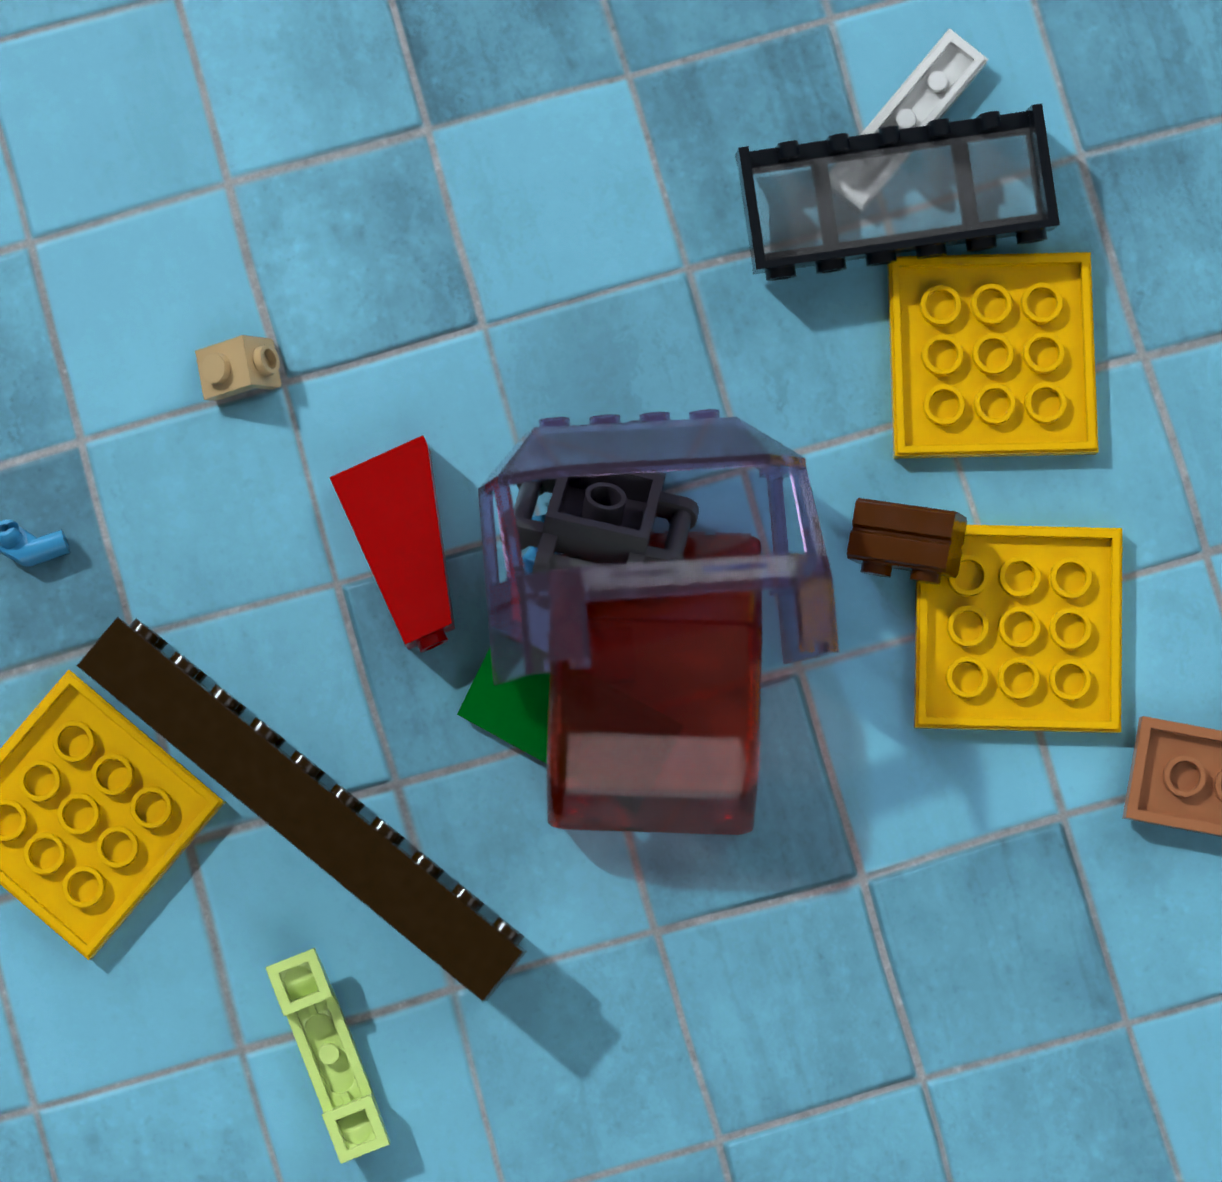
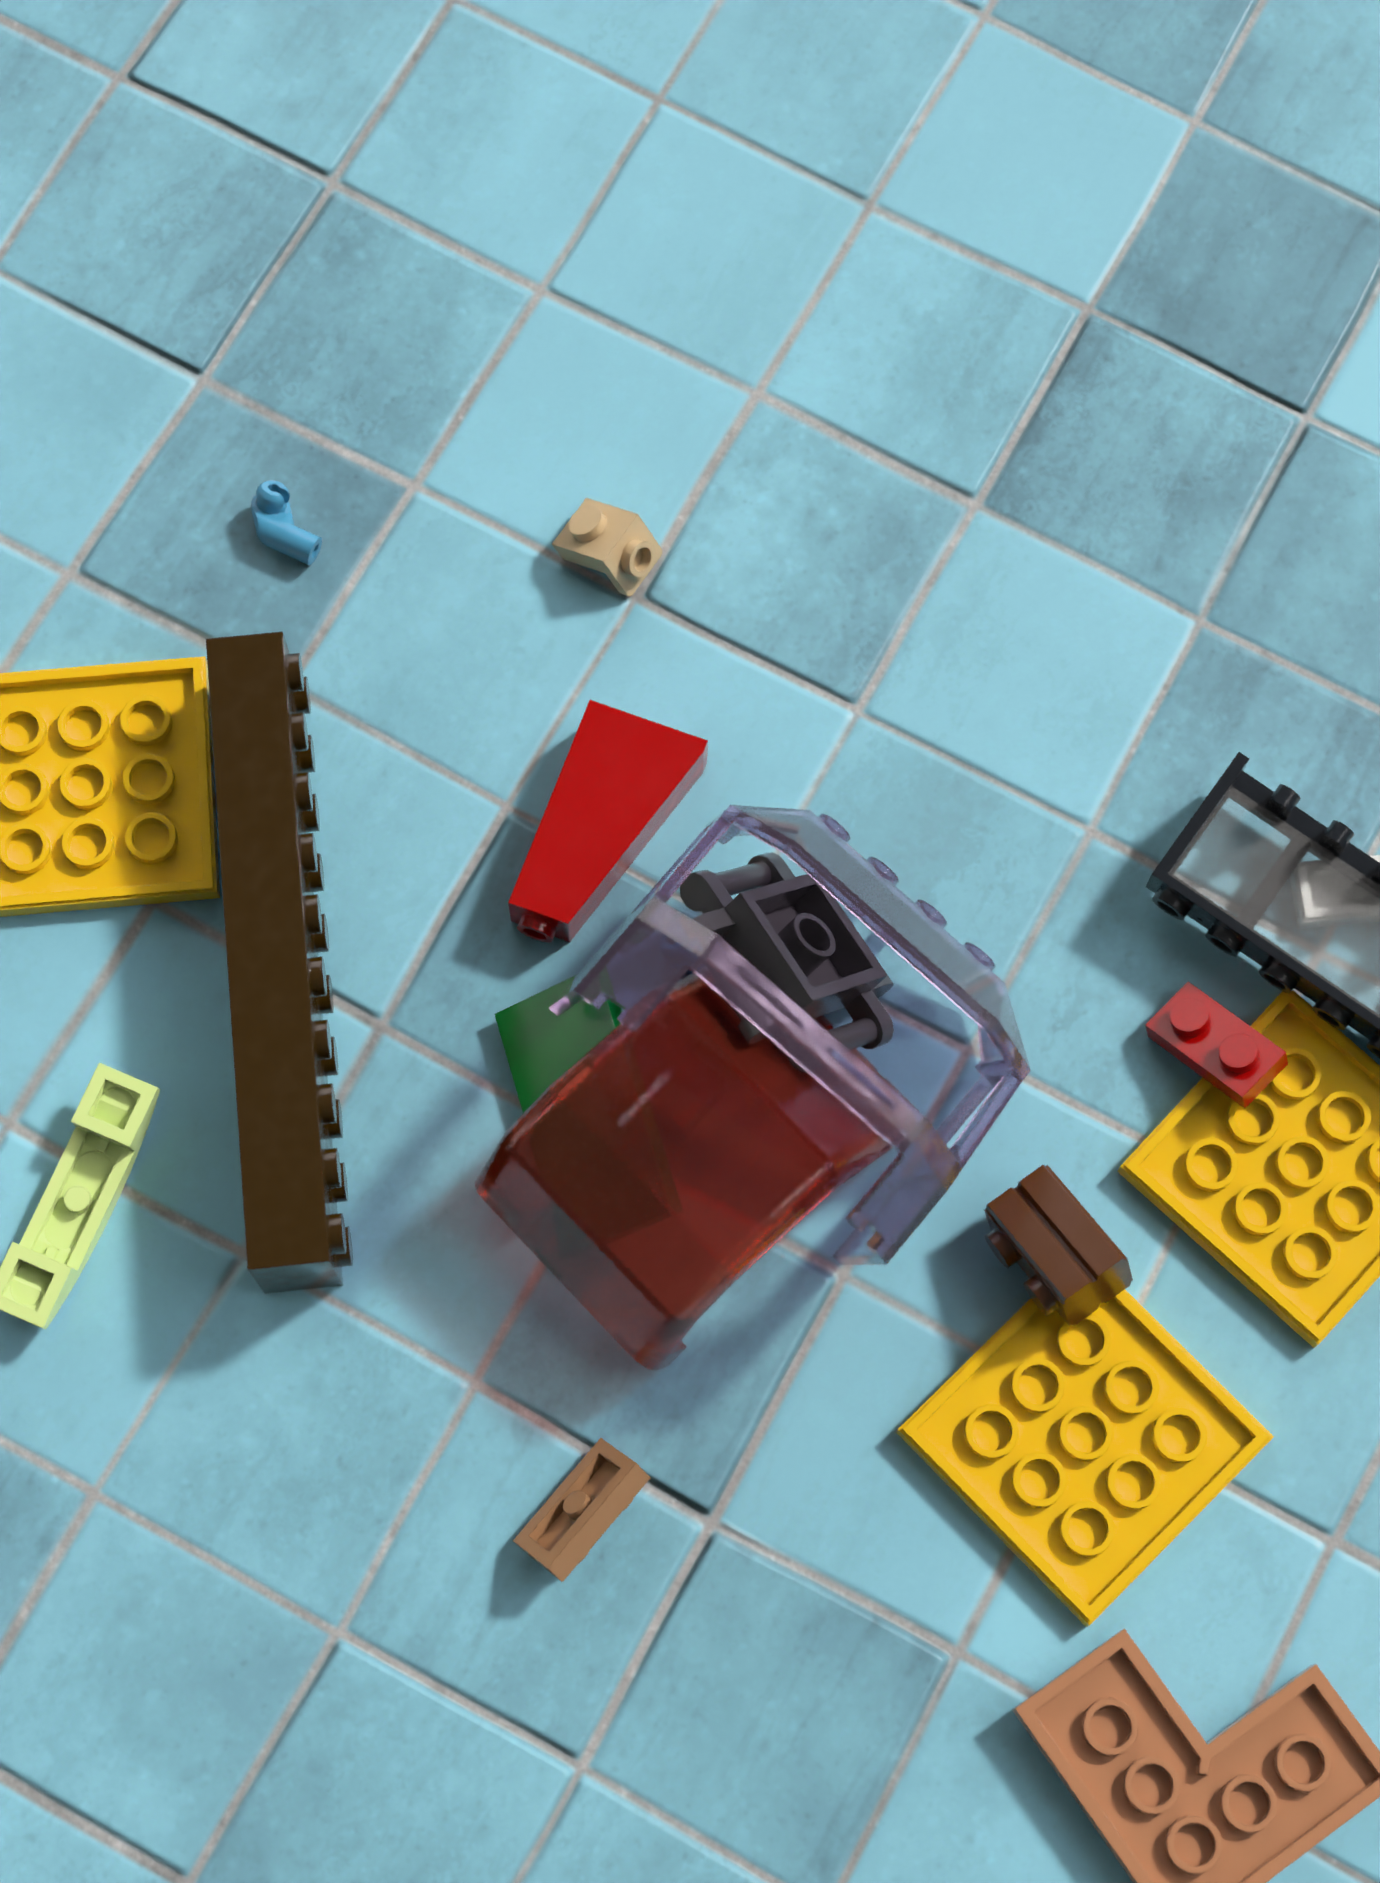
camera: 40 degrees right, 10 degrees down
none -> medium nougat plate [513,1438,651,1582]
none -> red plate [1145,981,1288,1109]

